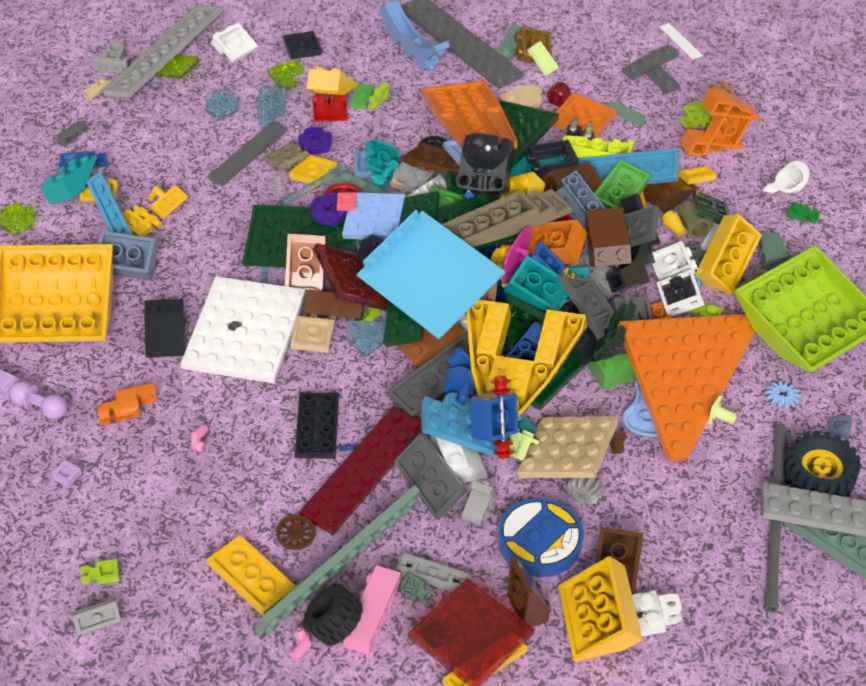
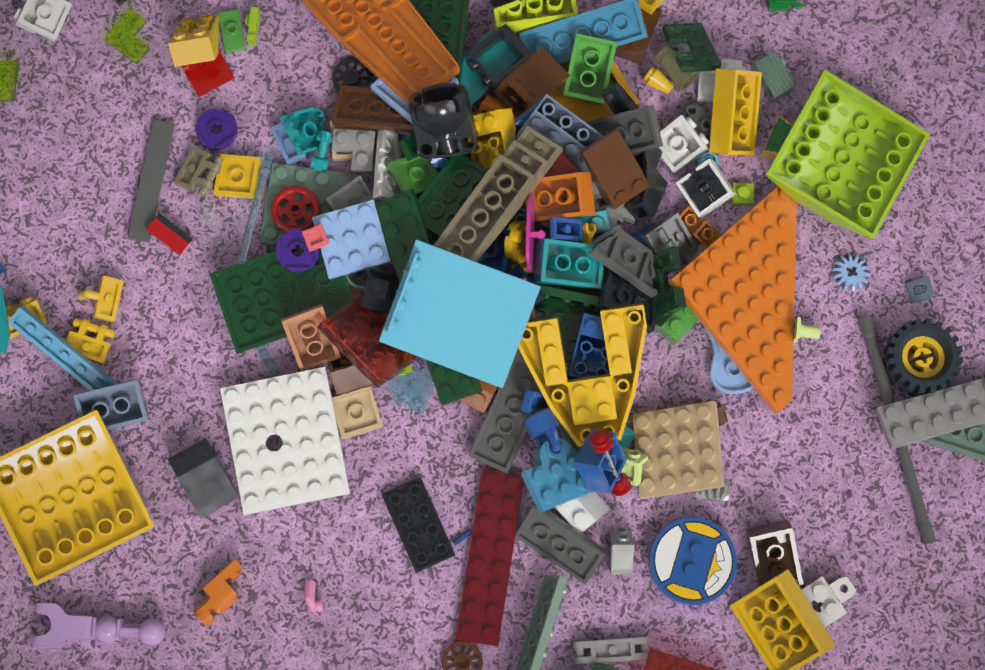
camera: 25 degrees left, 30 degrees up
clear light blue plate [205,88,239,119] -> none
clear light blue plate [256,84,286,128] -> none
reddish brown slope [506,557,551,630] -> none
none -> red tile [146,213,193,256]

